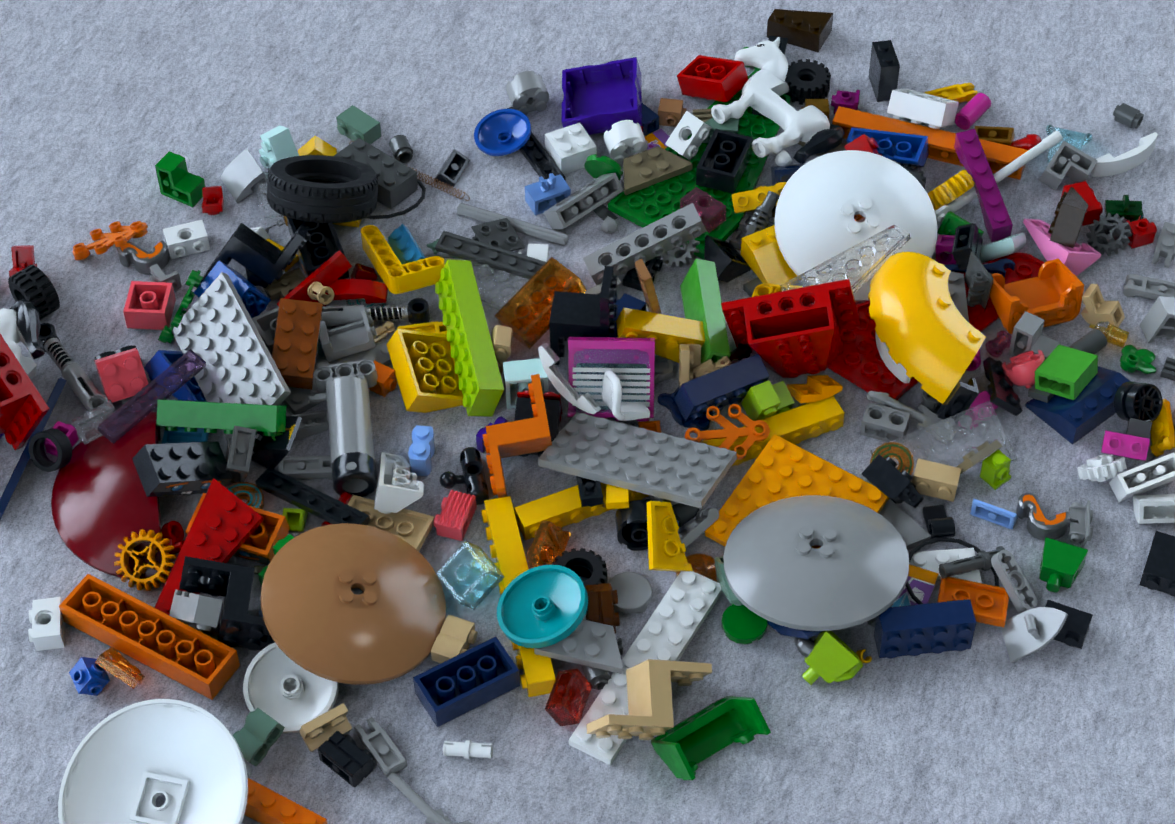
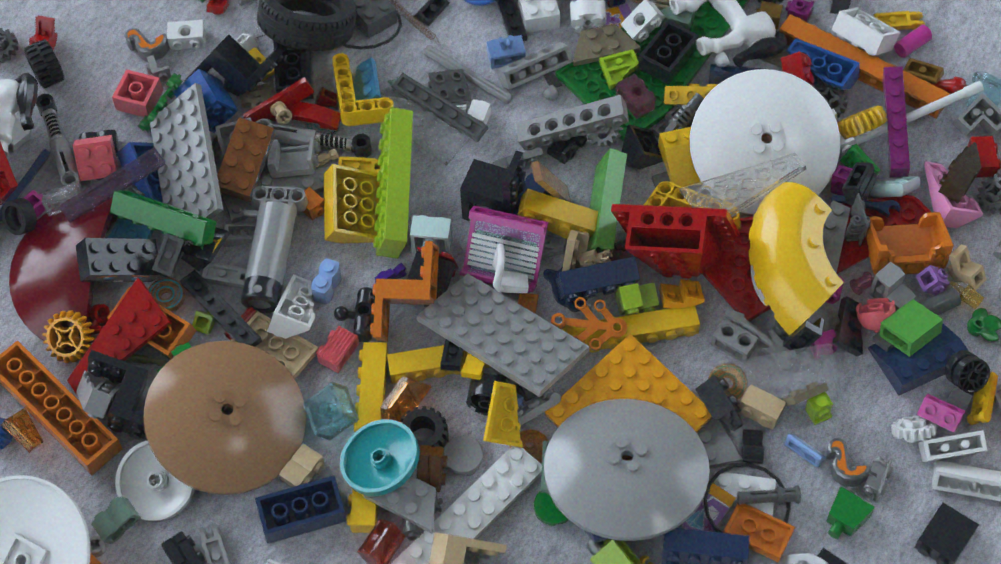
camera: 15 degrees right, 10 degrees up
orange plant [72,221,148,260] -> none
tan bracket [299,703,352,752] -> none
tan brick [491,325,513,373] -> none
clear orange brick [494,257,587,349] -> none
white slope [538,343,601,415] -> none
green tile [584,154,623,181] -> none
light grey beam [991,550,1037,613] -> none
none -> lime wing [599,49,639,90]
none -> medium lavender brick [916,265,950,295]

